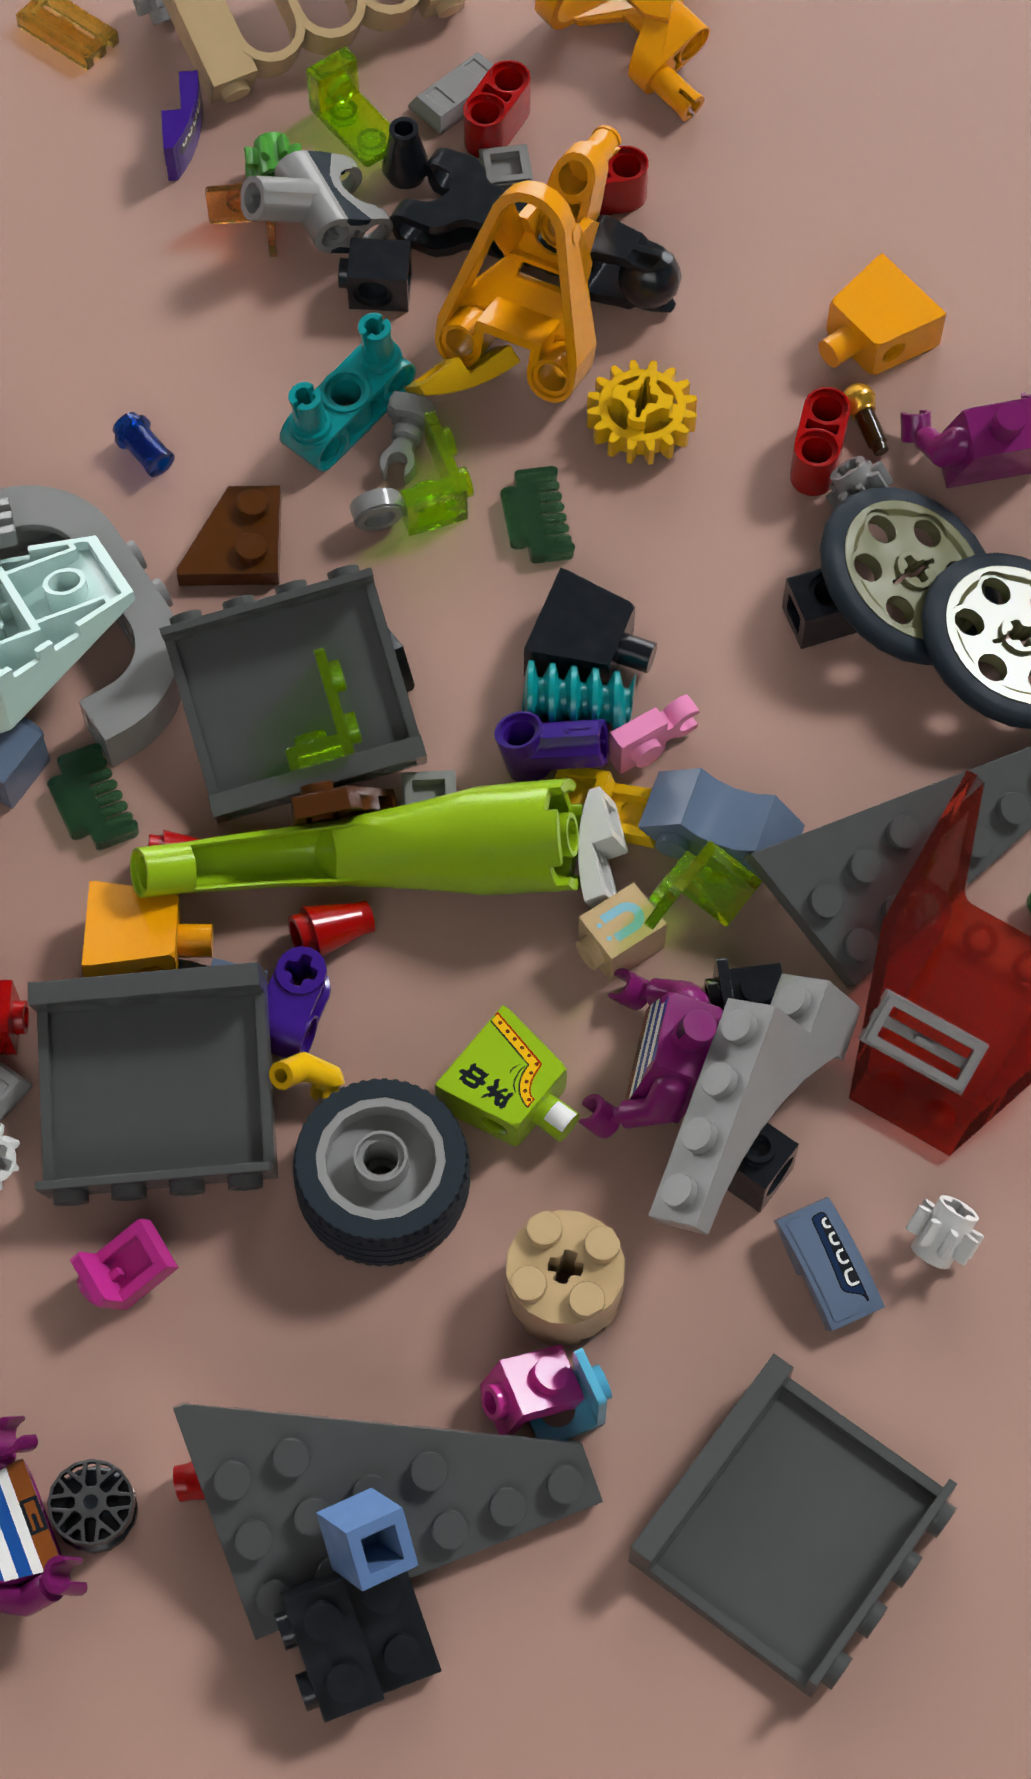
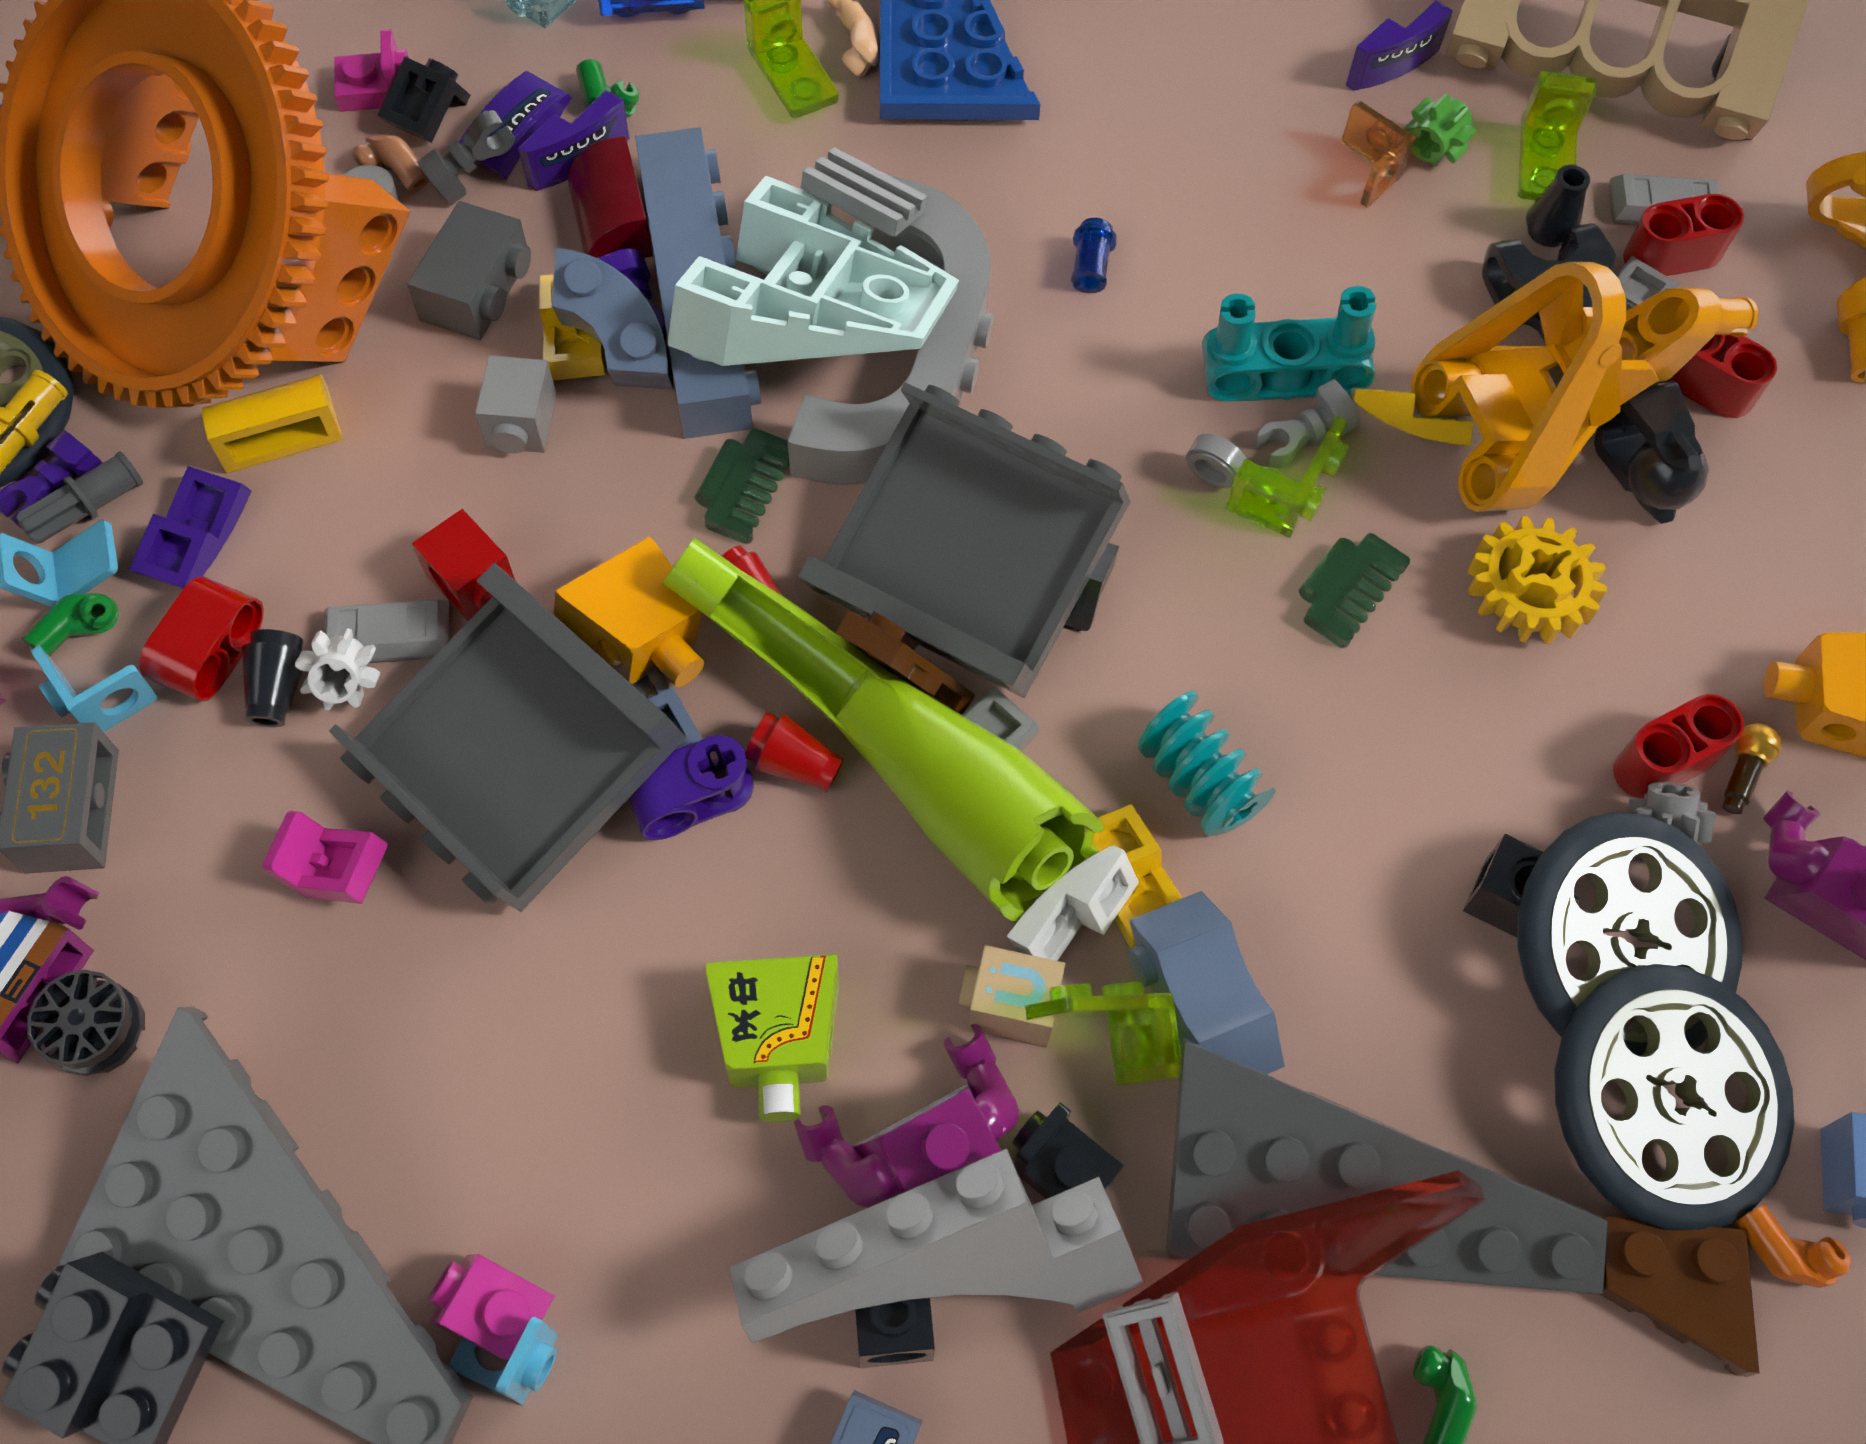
camera: 45 degrees right, 0 degrees up
reddish brown wing [177,485,282,586] -> none
light grey connector [240,150,393,253] -> none
yellow arm [269,1052,345,1101] -> none
clear neon green bracket [284,647,363,772] -> none
wheel [293,1078,470,1266] -> none
medium blue brick [316,1488,419,1591] -> none
black brick [338,238,412,312] -> none
dark purple piece [494,711,610,782] -> none
tan brick [506,1210,625,1346] -> none
black torso [524,568,658,685] -> none
bright pink plate [609,694,699,775] -> none

